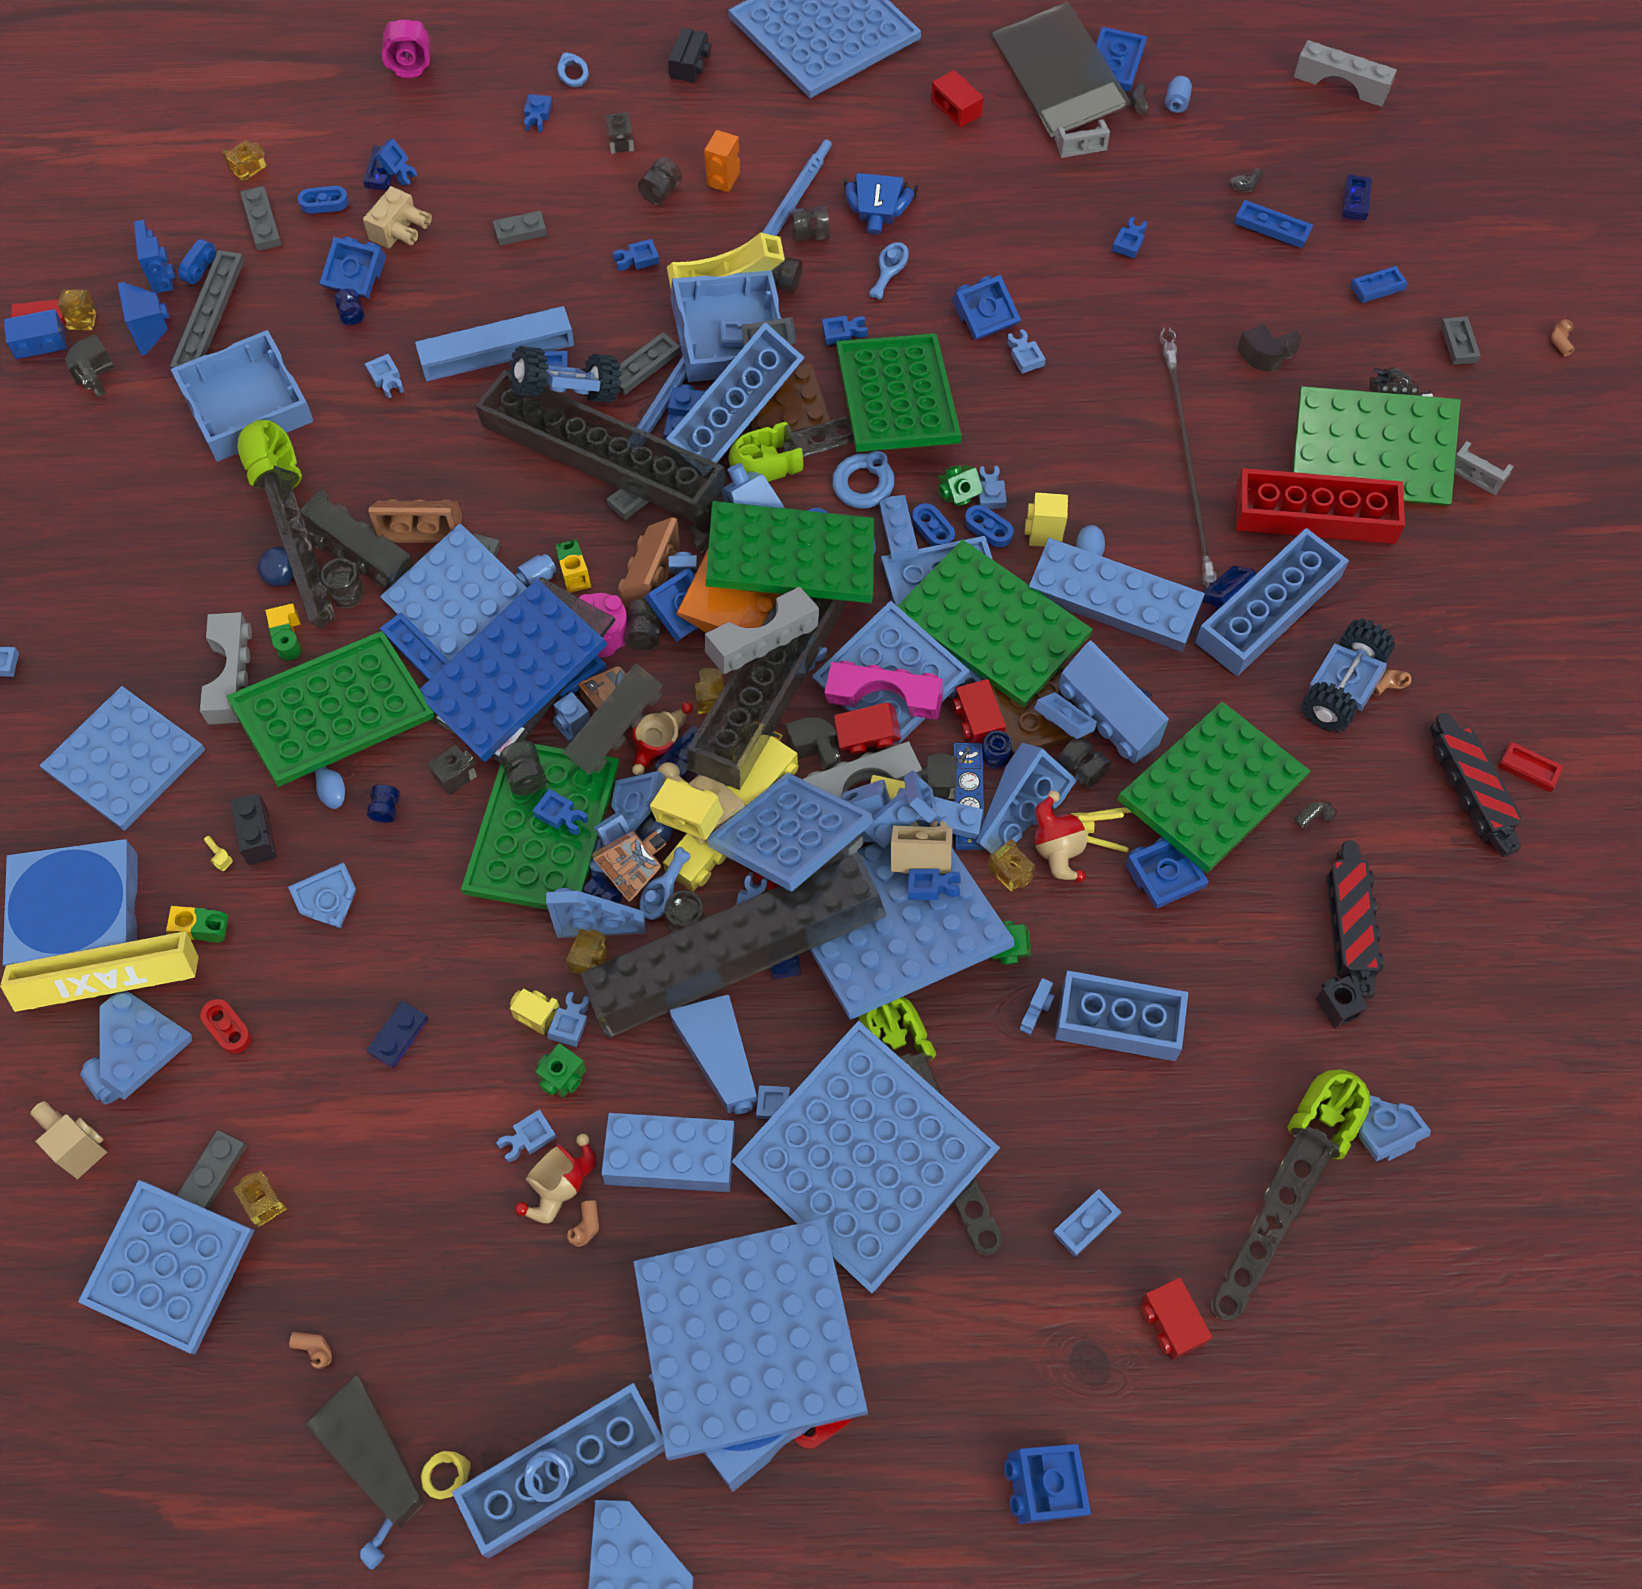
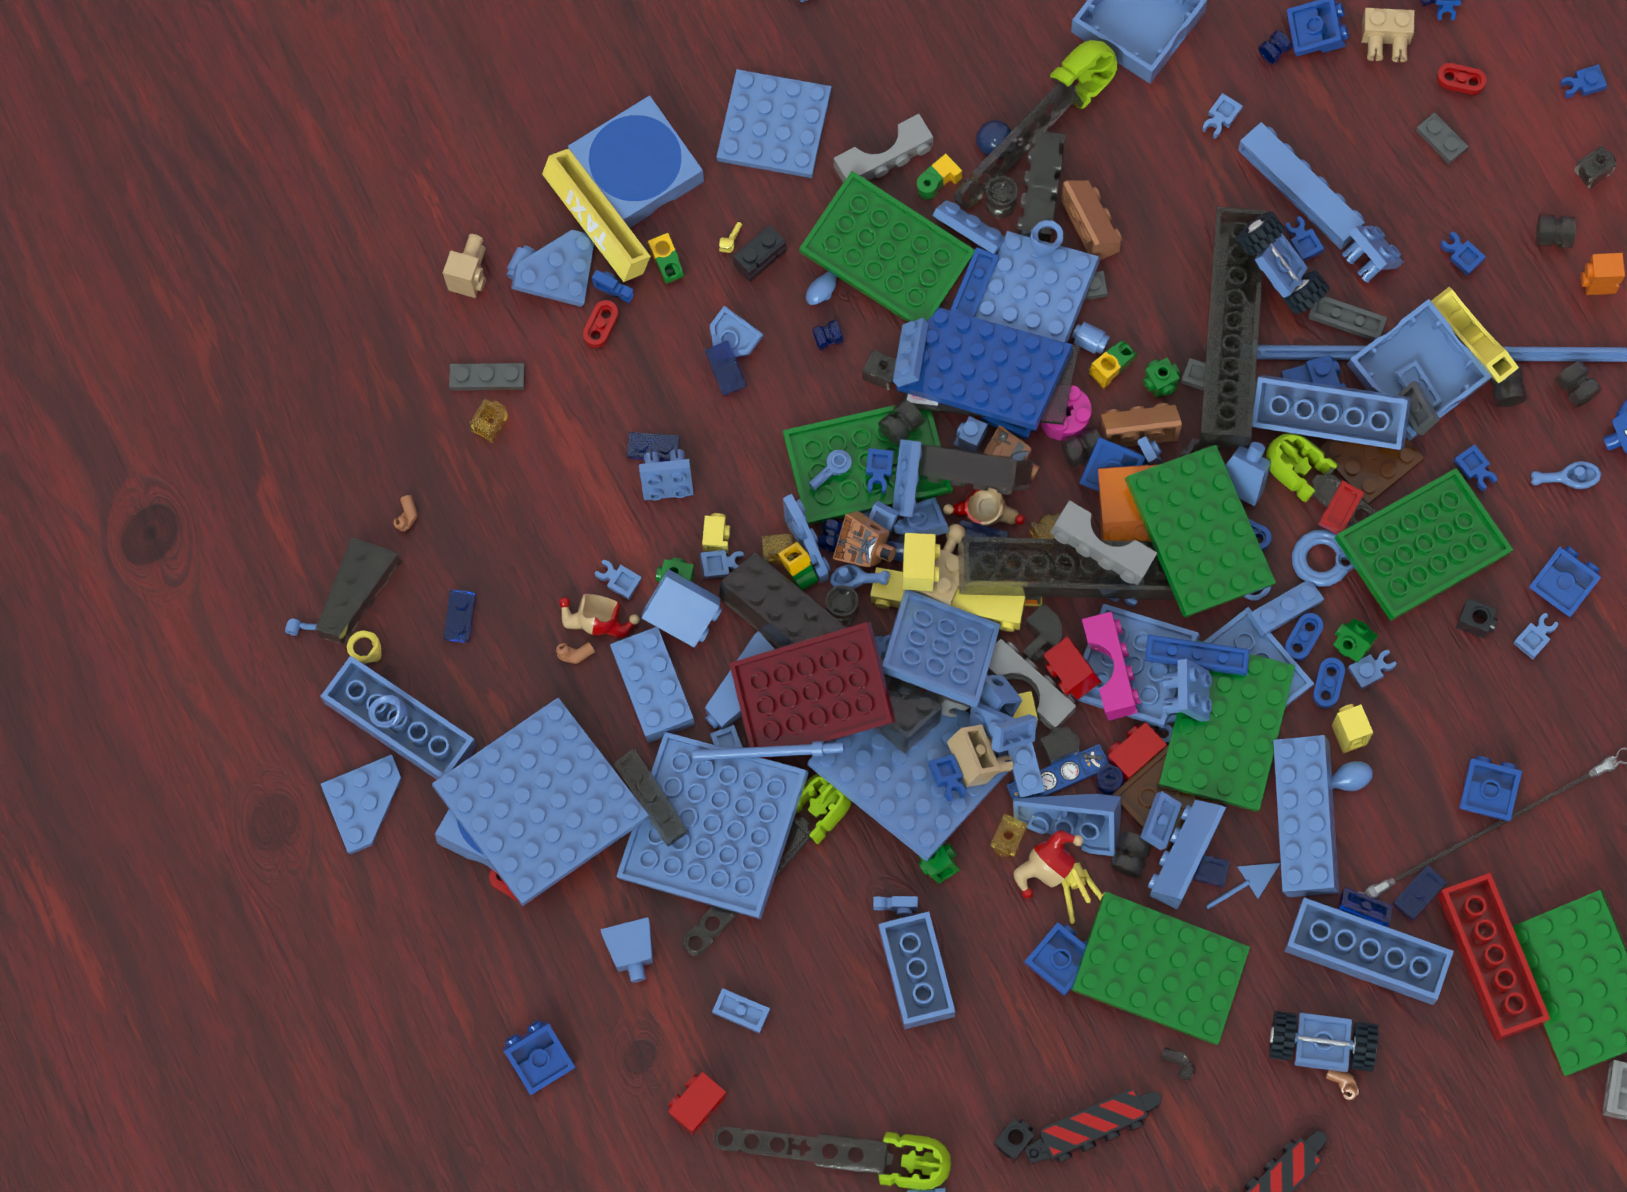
camera: 70 degrees right, 10 degrees up
medium blue plate [78,1180,255,1354] -> none
none -> clear blue plate [444,590,476,643]
none -> blue plate [592,270,634,303]
none -> medium blue torso [600,917,653,983]
none -> clear smoke plate [614,748,689,847]
none -> medium blue plate [639,449,694,501]
none -> medium blue brick [642,569,722,648]
none -> medium blue bar [692,741,845,760]
none -> clear blue plate [704,340,747,396]
none -> dark red plate [729,622,896,759]
none -> leg [778,542,818,592]
none -> medium blue plate [808,450,852,490]
none -> medium blue plate [892,439,922,517]
none -> medium blue plate [893,318,928,387]
none -> medium blue plate [933,200,1006,254]
none -> medium blue piece [1030,220,1063,256]
none -> green brick [1143,358,1181,399]
none -> blue tile [1144,634,1250,676]
none -> medium blue plate [1162,659,1212,722]
none -> medium blue piece [1206,863,1280,909]
none -> red tile [1318,480,1365,534]
none -> medium blue plate [1342,225,1404,283]
none -> clear blue plate [1392,865,1447,921]
none -> red plate [1437,63,1487,95]
none -> black brick [1456,598,1498,638]
none -> blue plate [1459,756,1522,822]

